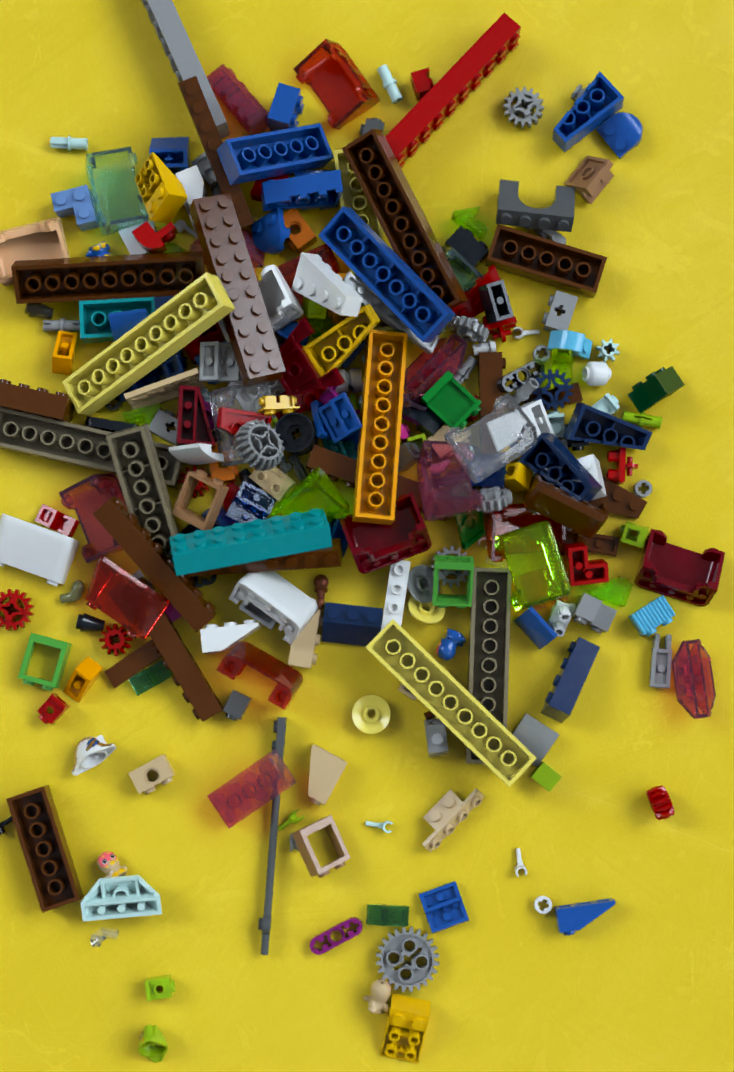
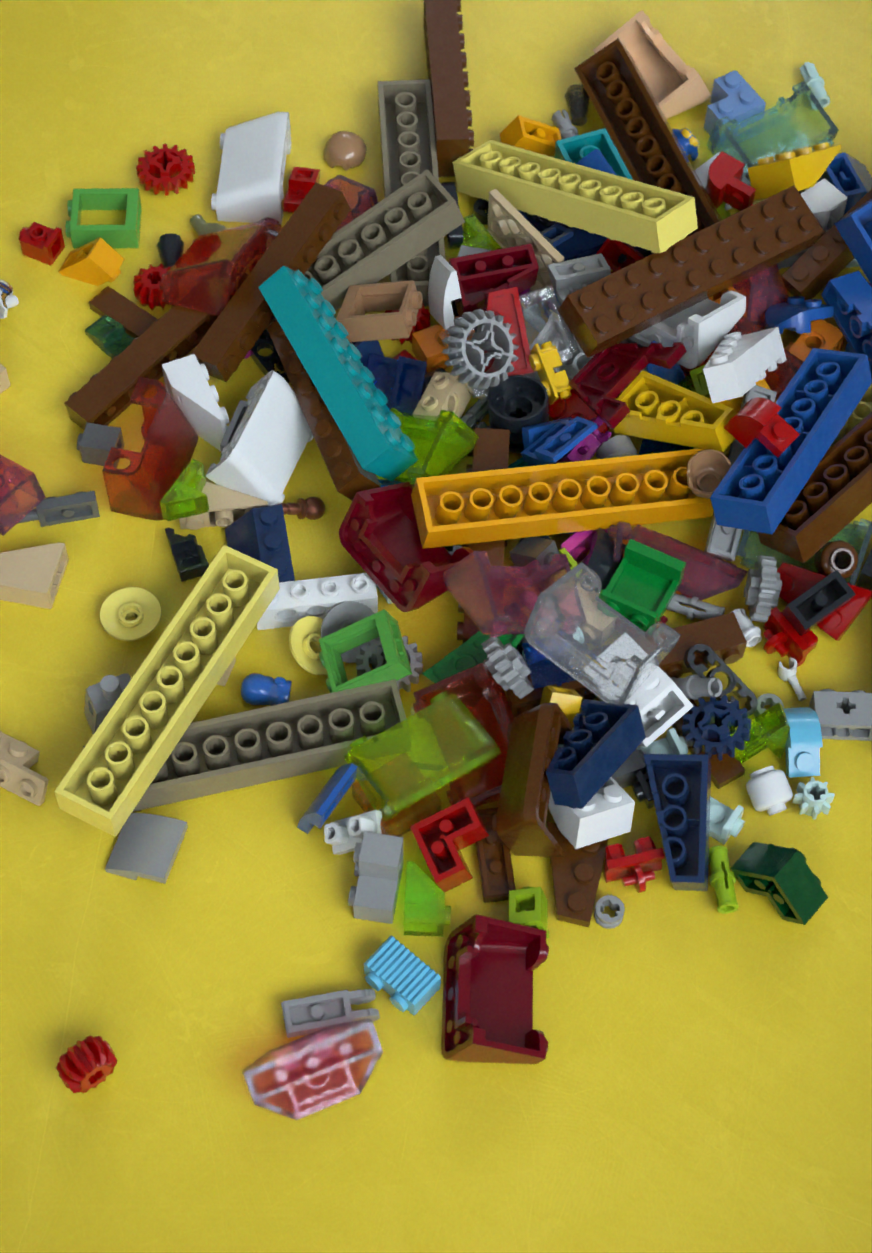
camera: 70 degrees right, 25 degrees down
lime panel [530,761,561,791] -> none
dark blue wedge [541,637,600,723] -> none
none -> clear neon green slope [160,459,209,521]
none -> black slope [165,528,209,582]
none -> medium nougat hair [324,131,366,171]
none -> medium nougat hair [687,449,732,499]
none -> red brick [724,397,800,458]
none -> reddish brown head [814,540,858,579]

